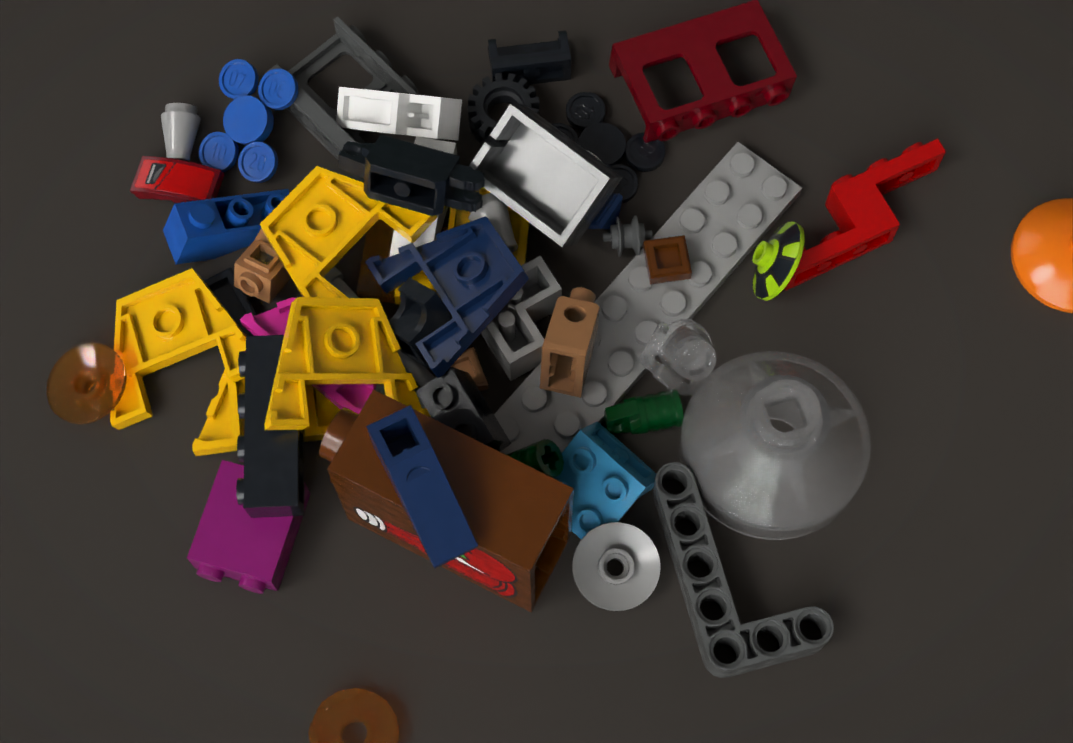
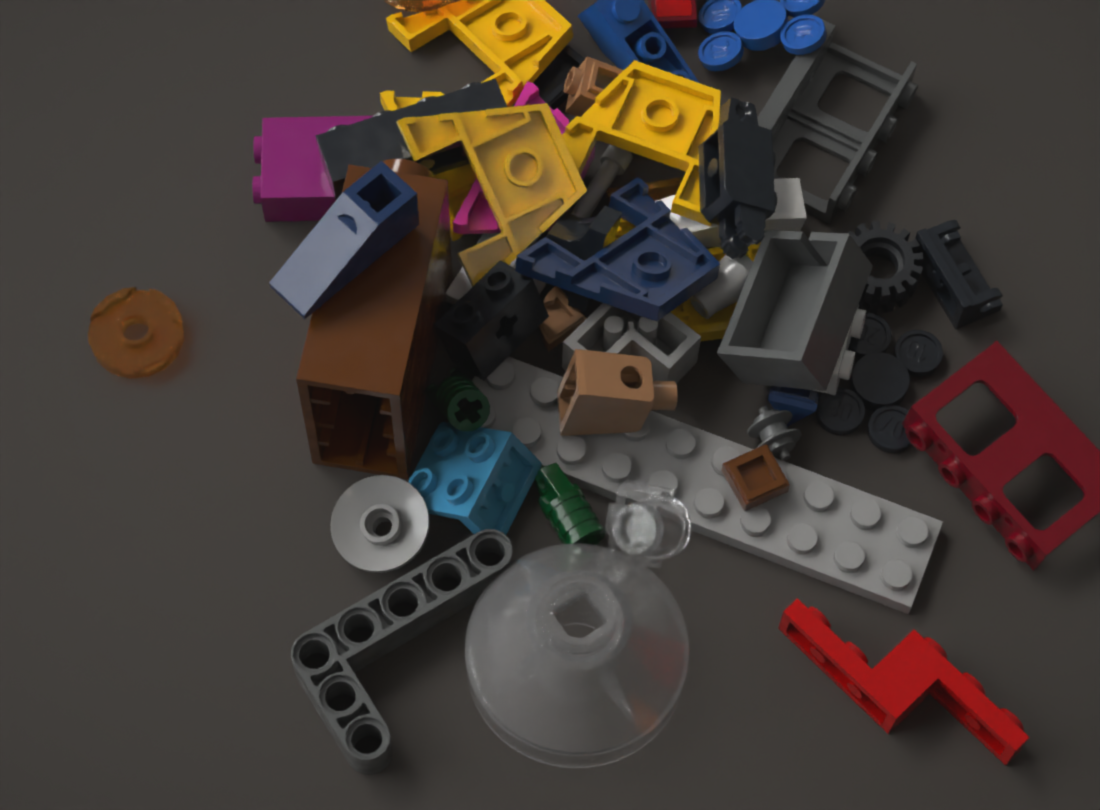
camera: 70 degrees right, 5 degrees down
white slope [336,87,462,141] -> none
dish [752,222,805,301] -> none

